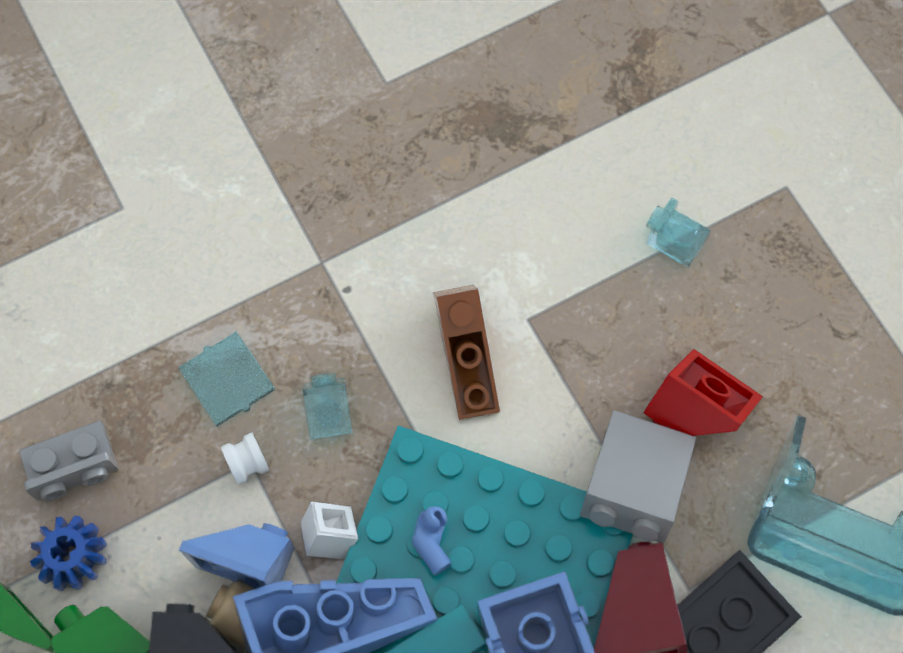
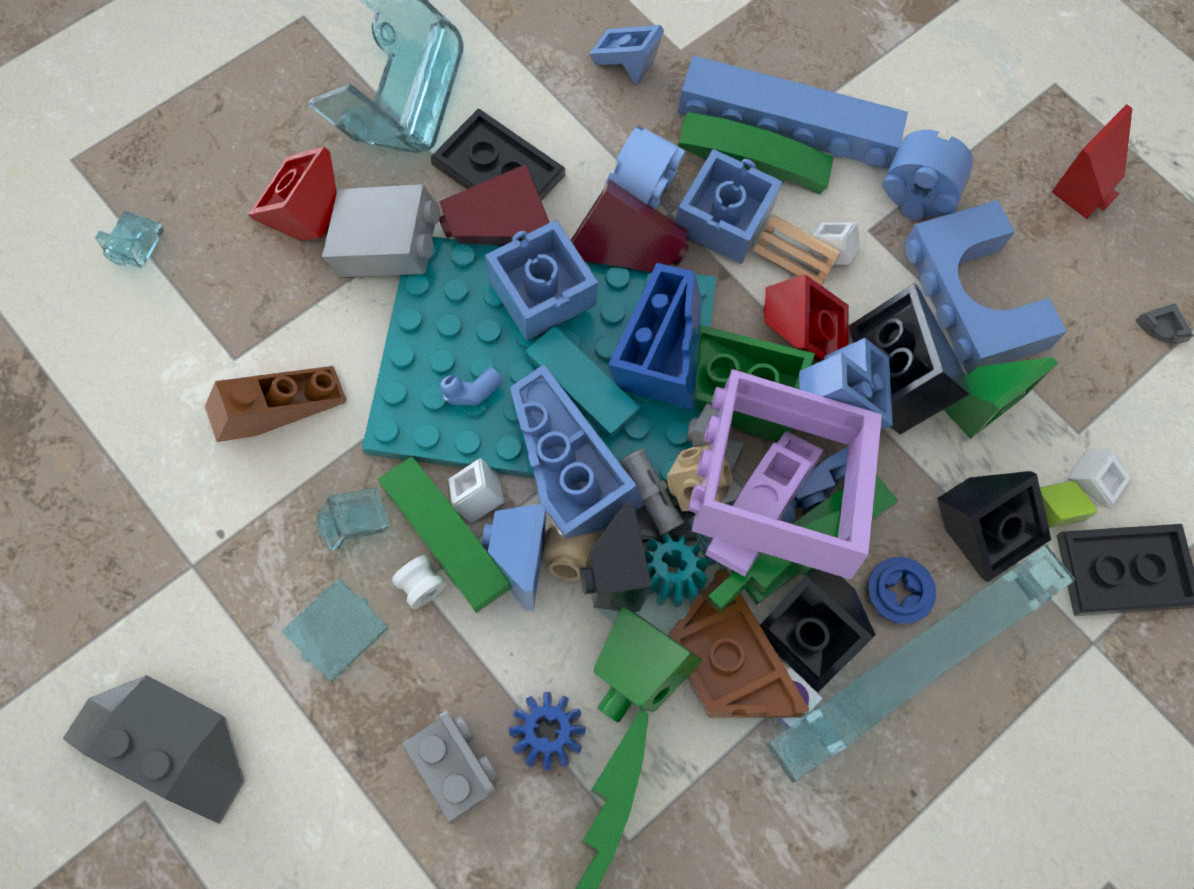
camera: 110 degrees left, 0 degrees up
none -> dark grey wedge [63,675,245,824]
none -> green slope [377,456,512,613]

